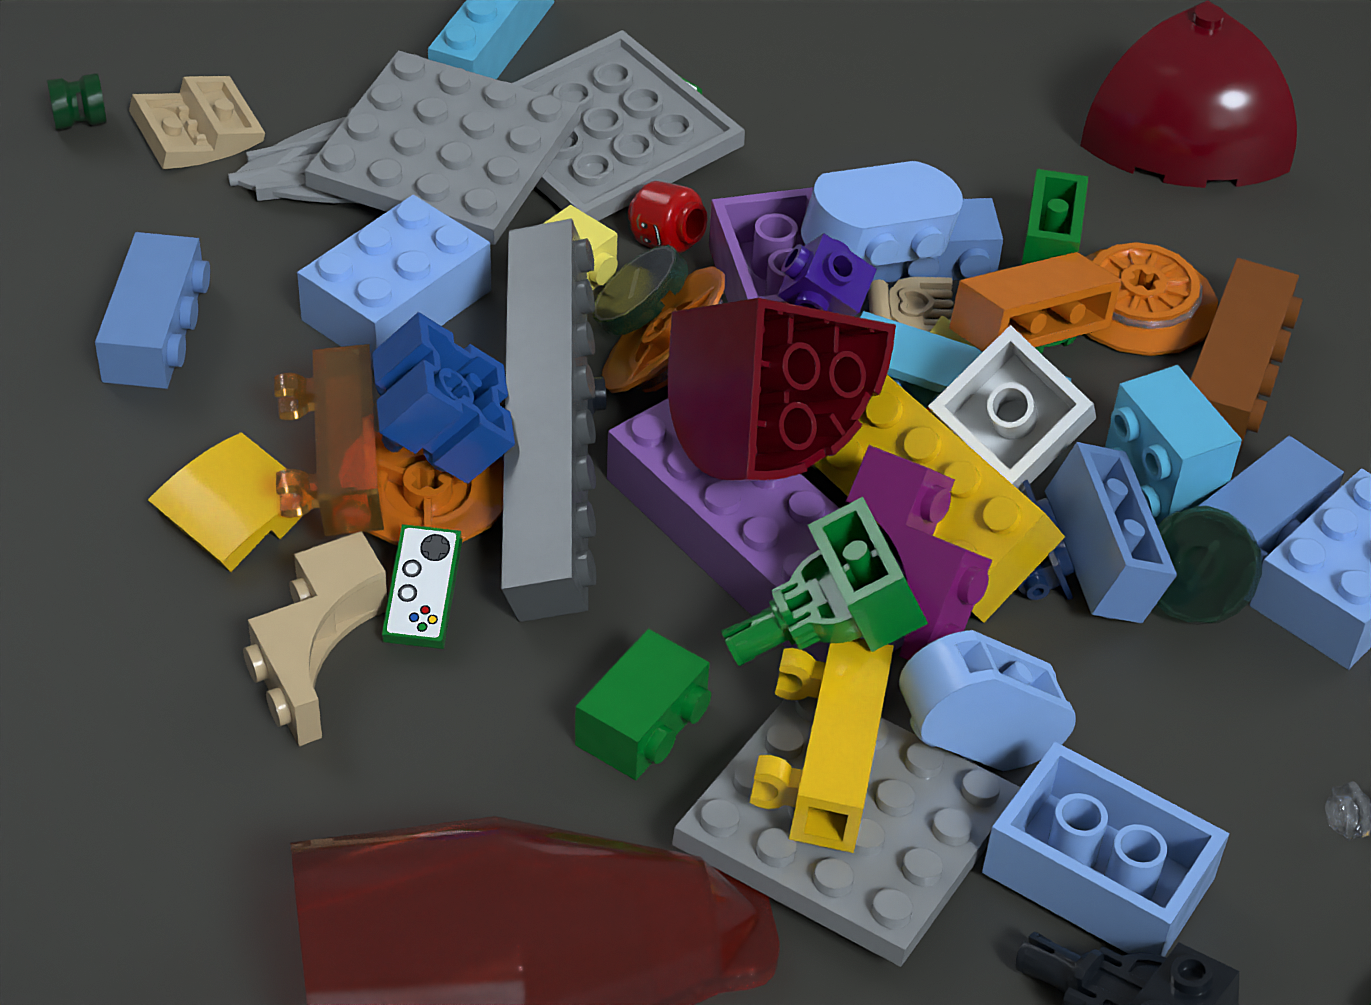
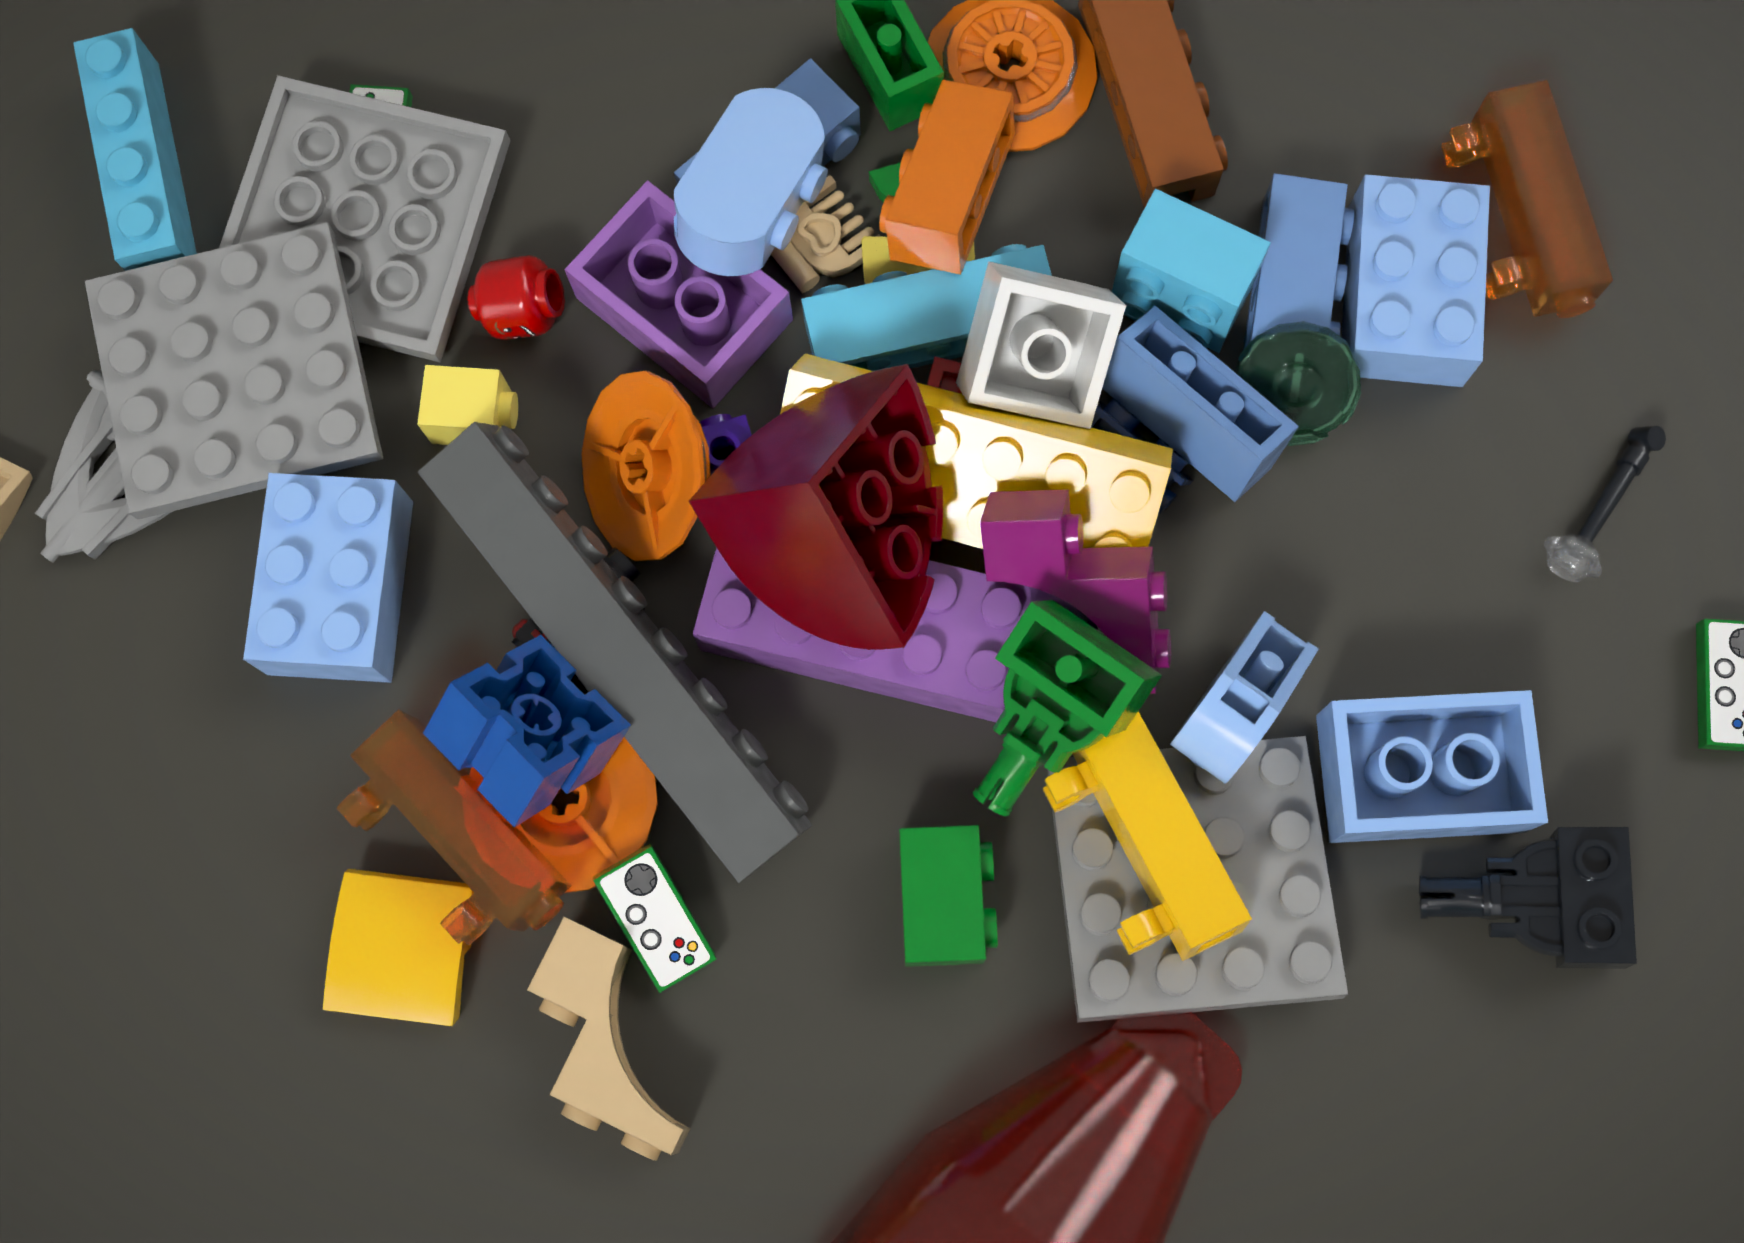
camera: 30 degrees left, 30 degrees up
medium blue brick [95,232,210,389] -> none
tile [593,245,688,335] -> none
dark purple brick [777,233,877,316] -> none

